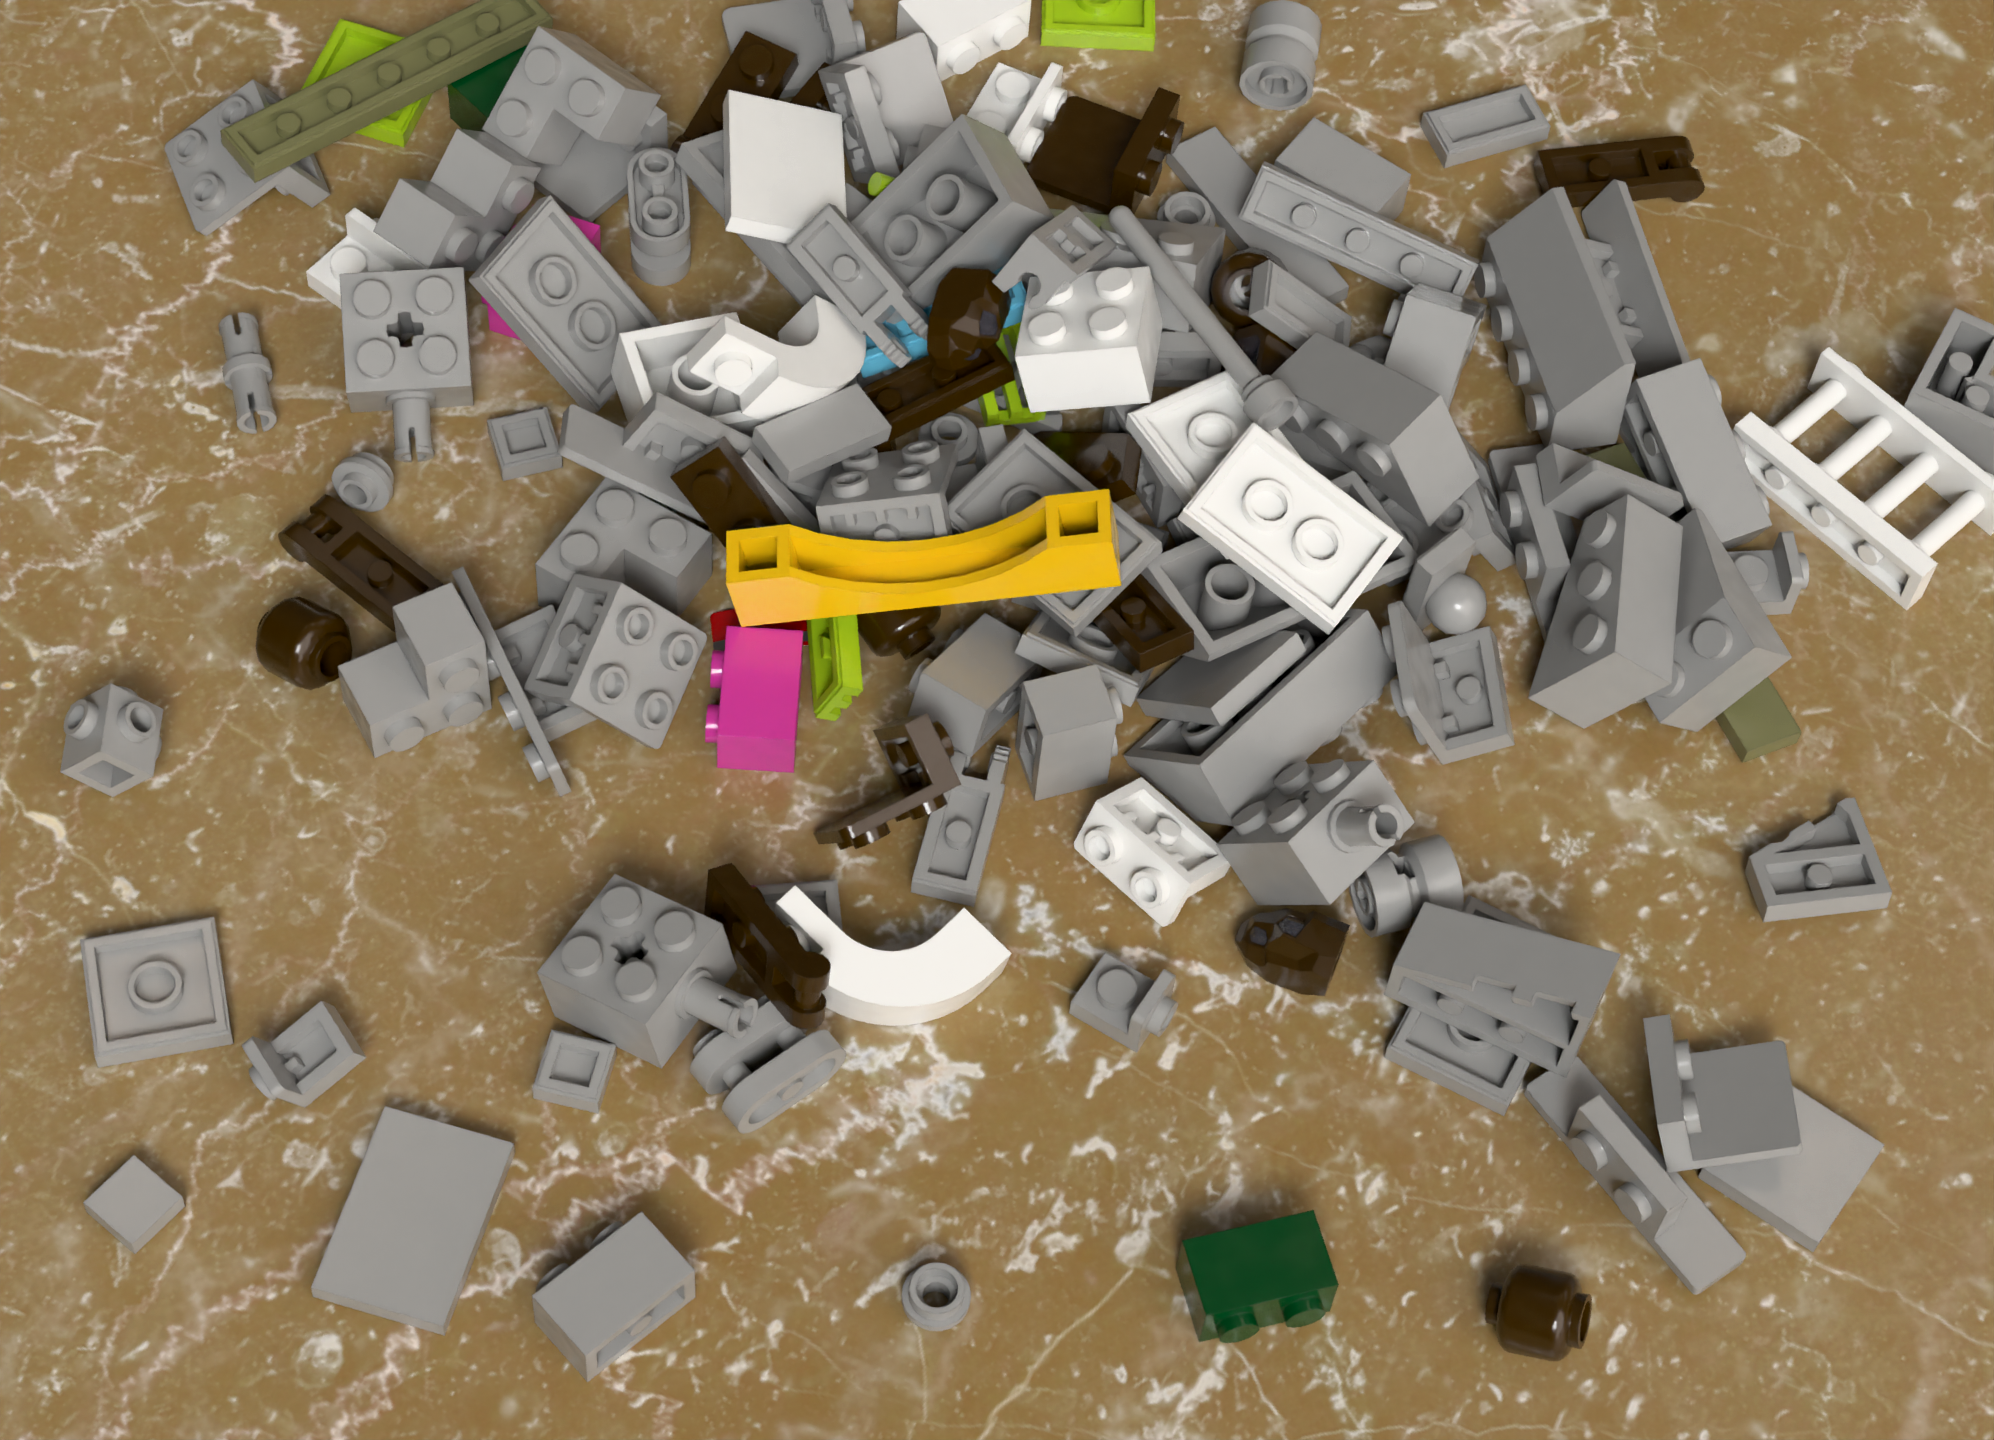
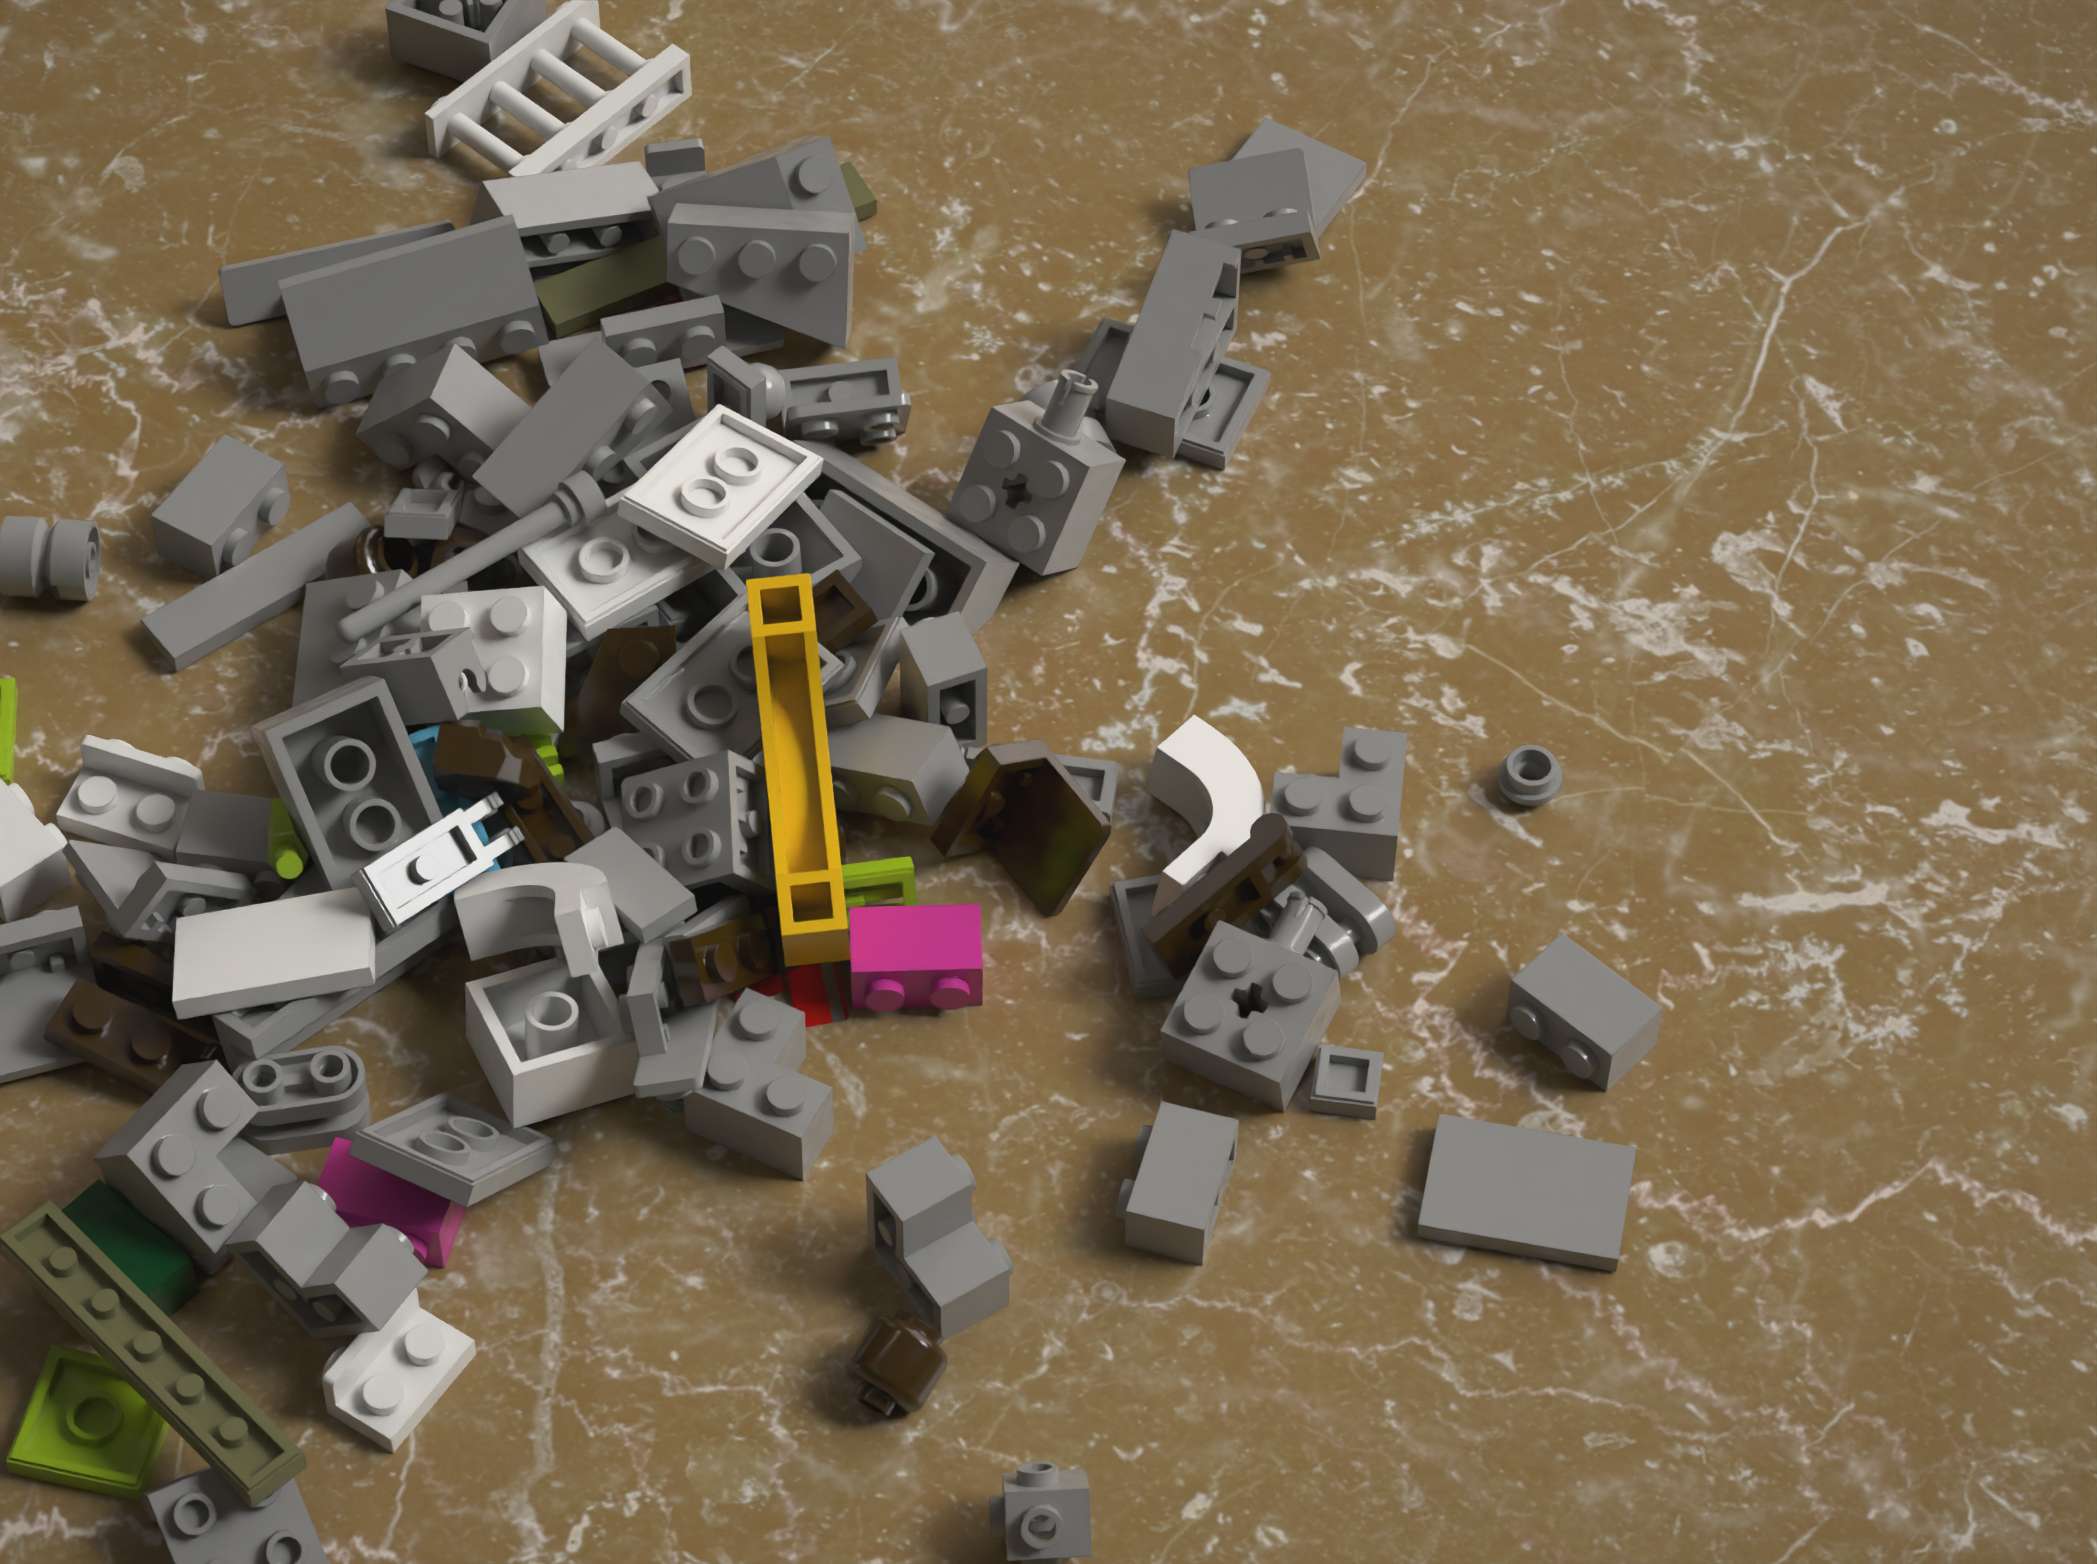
camera: 90 degrees left, 5 degrees down
light grey tile [80,917,234,1068] -> none
light grey tile [83,1155,185,1254] -> none
light grey pin [219,312,277,434] -> none
light grey bracket [242,1001,367,1108] -> none
dark brown plate [278,494,444,633] -> none
light grey plate [332,452,394,512] -> none
light grey brick [339,267,474,462] -> none
light grey bracket [452,566,597,797] -> none
light grey tile [487,407,563,481] -> none
light grey bracket [523,573,707,749] -> none
dark brown bracket [1027,87,1184,214] -> none
light grey bracket [1069,953,1178,1053] -> none
white bracket [1074,777,1231,927] -> none
light grey plate [1157,191,1215,227] -> none
dark green brick [1176,1210,1339,1343] -> none
dark brown rock [1235,908,1350,996] -> none
light grey tile [1238,161,1480,297] -> none
light grey tile [1420,84,1551,168] -> none
dark brown head [1485,1264,1592,1361] -> none
light grey bracket [1524,1056,1746,1295] -> none
dark brown plate [1534,136,1705,208] -> none
light grey panel [1536,443,1684,521] -> none
light grey wing [1745,797,1892,922] -> none
none -> light grey brick [1116,1101,1239,1265]
none -> light grey brick [1270,727,1408,881]

